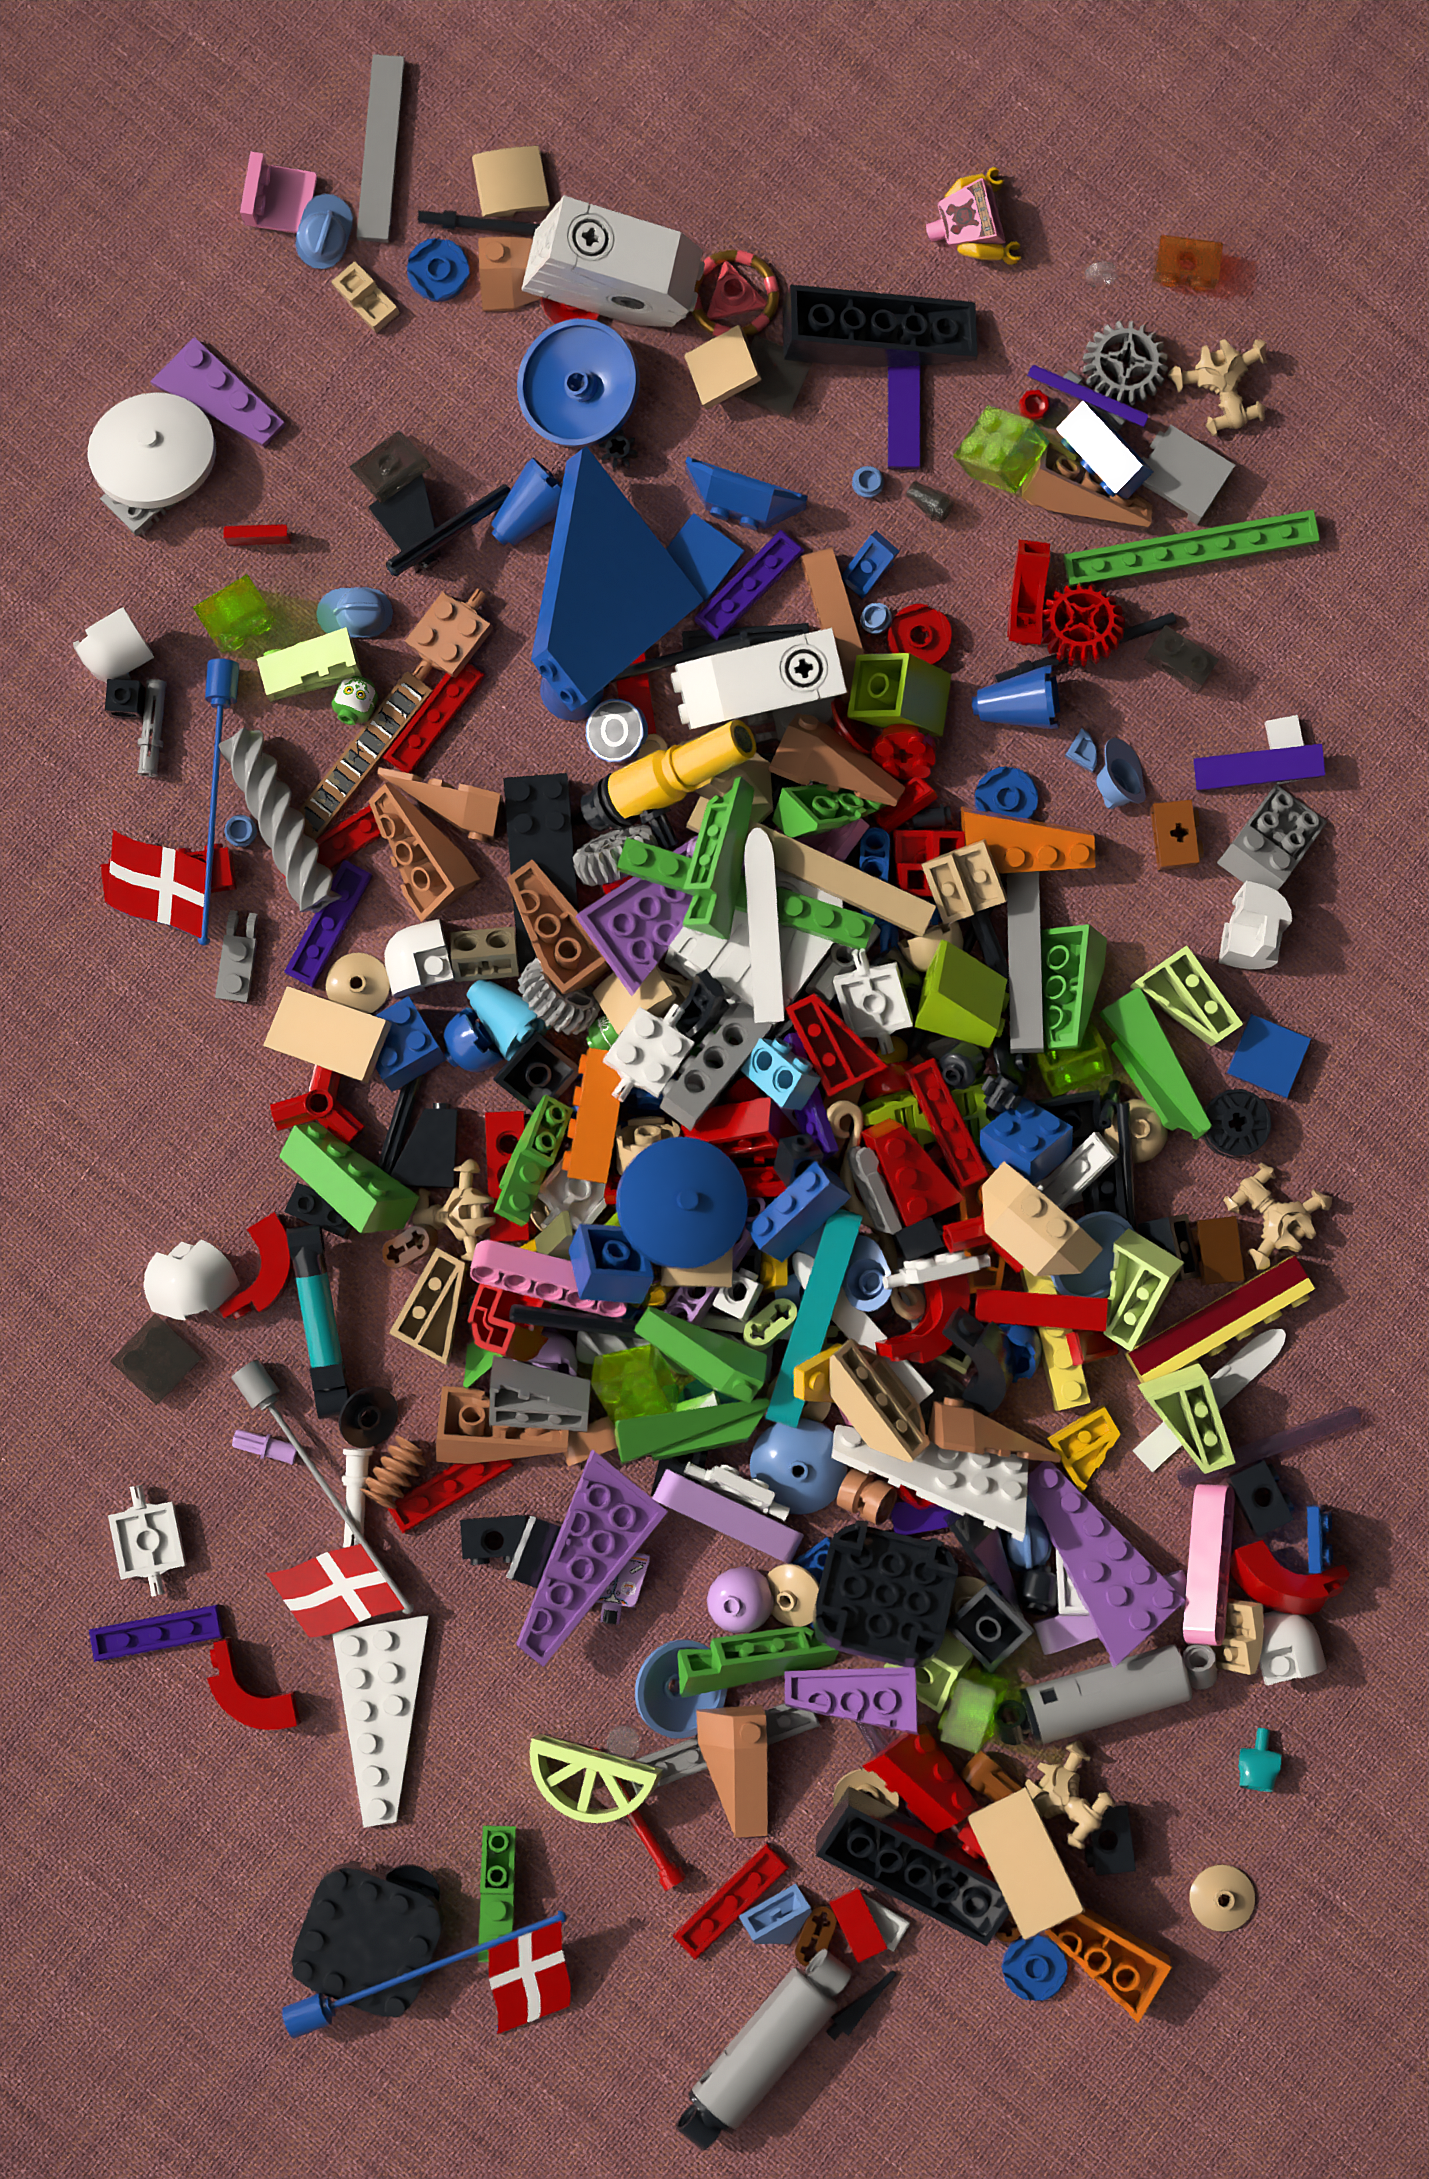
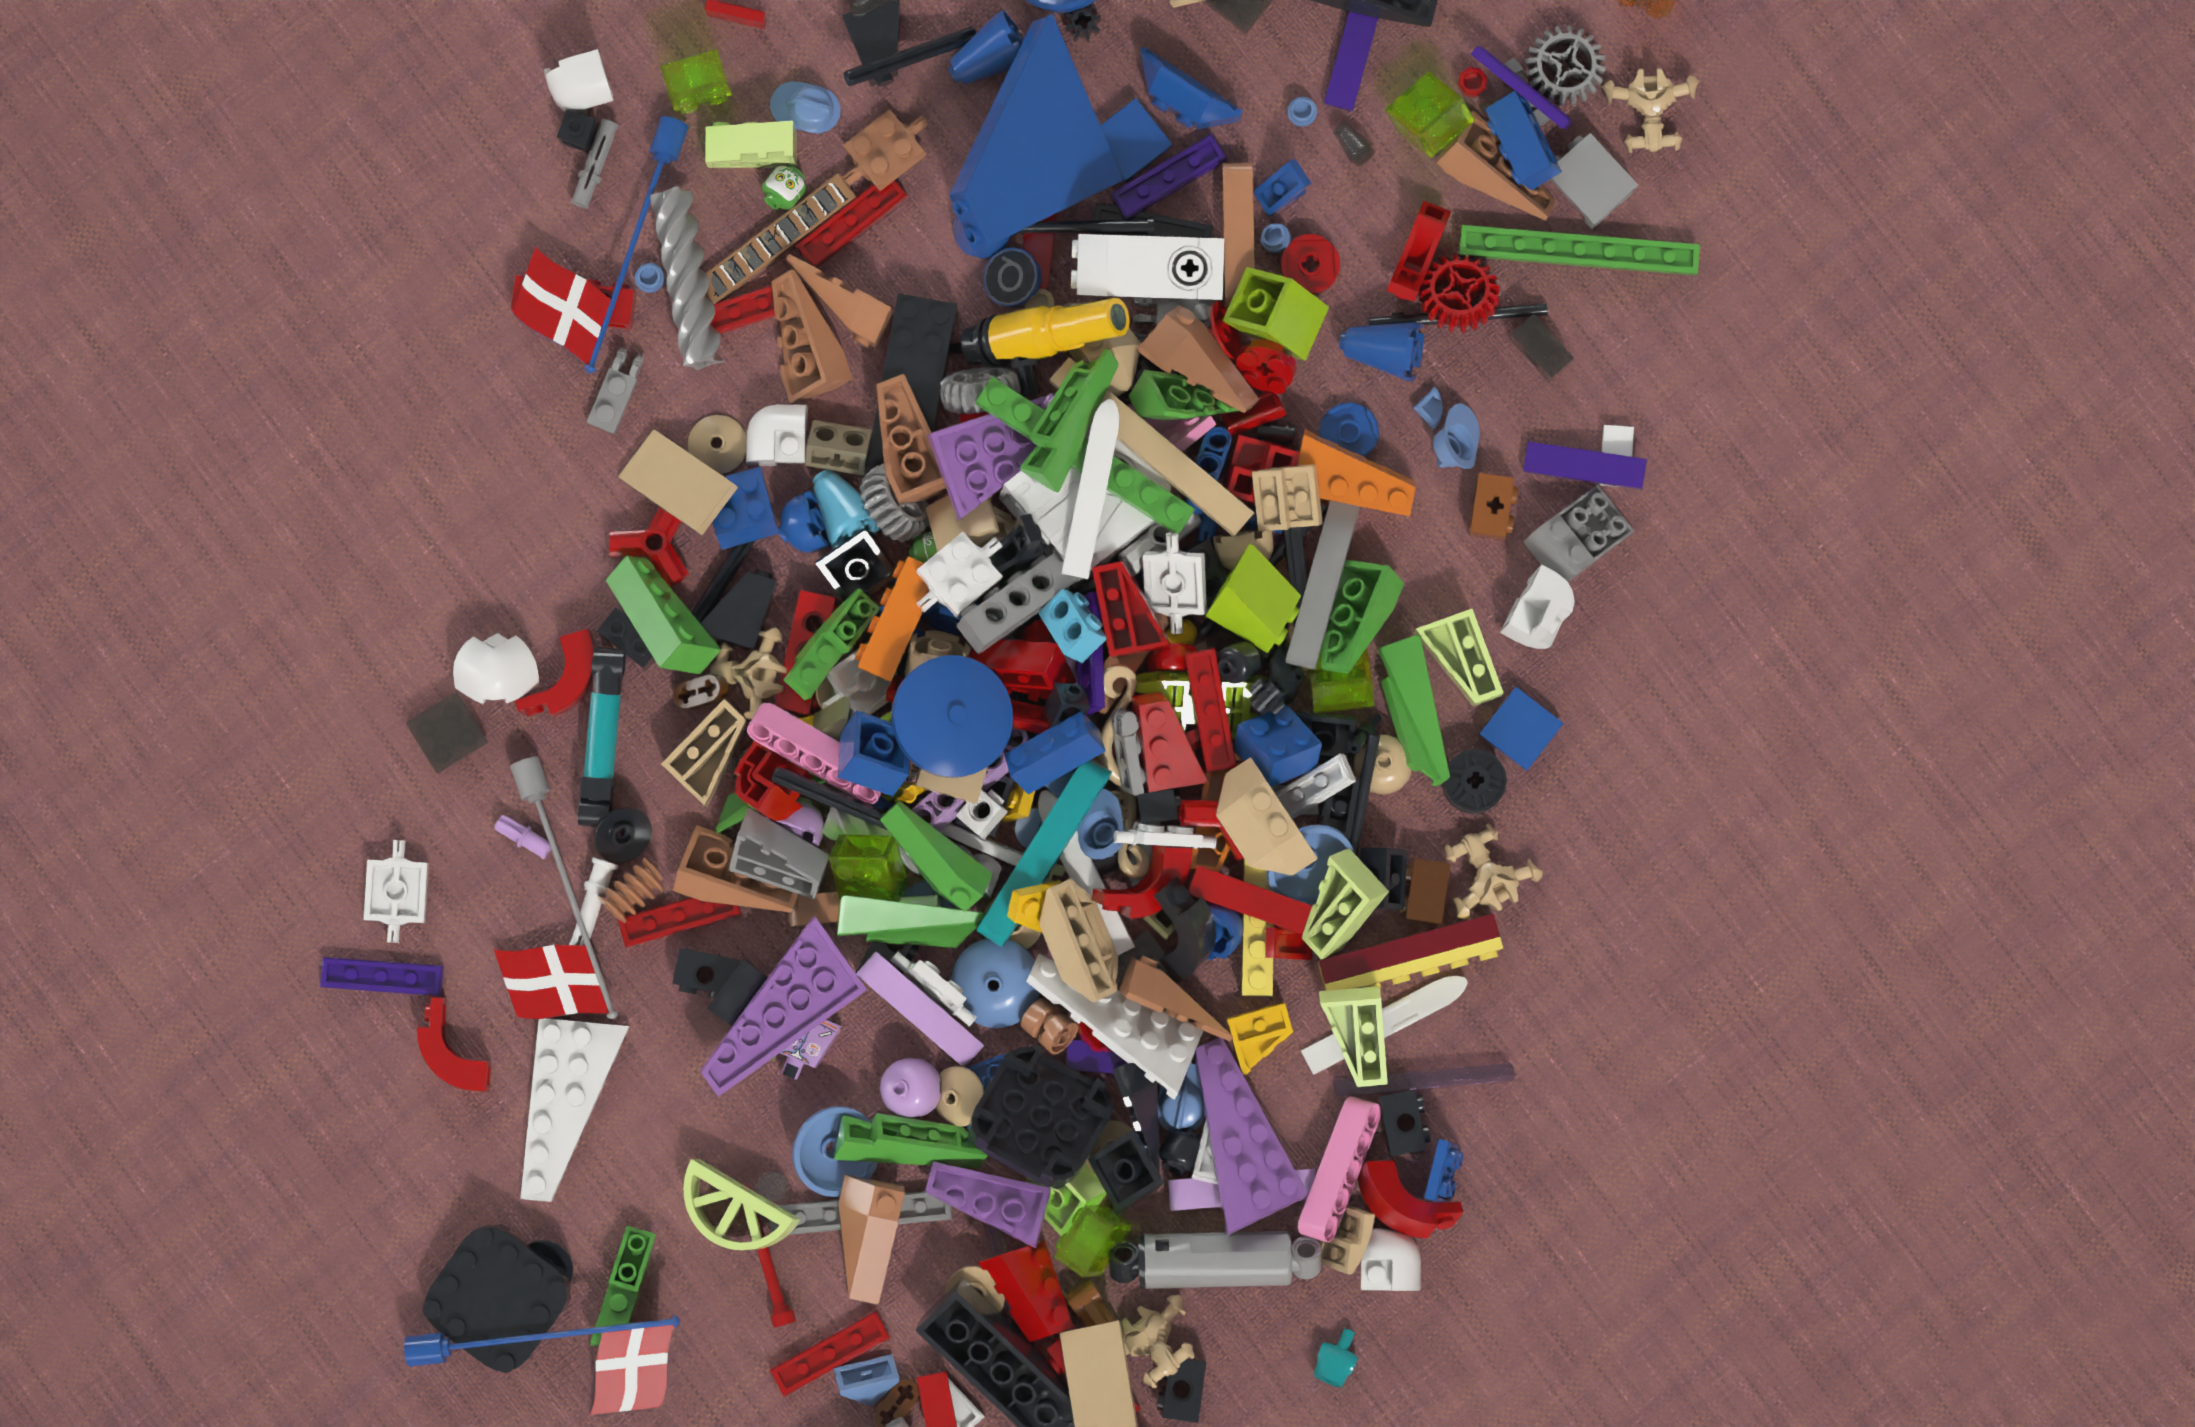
camera: 20 degrees right, 0 degrees up
dark purple tile [284,860,373,988] -> none
yellowish green beam [743,1298,797,1351] -> none

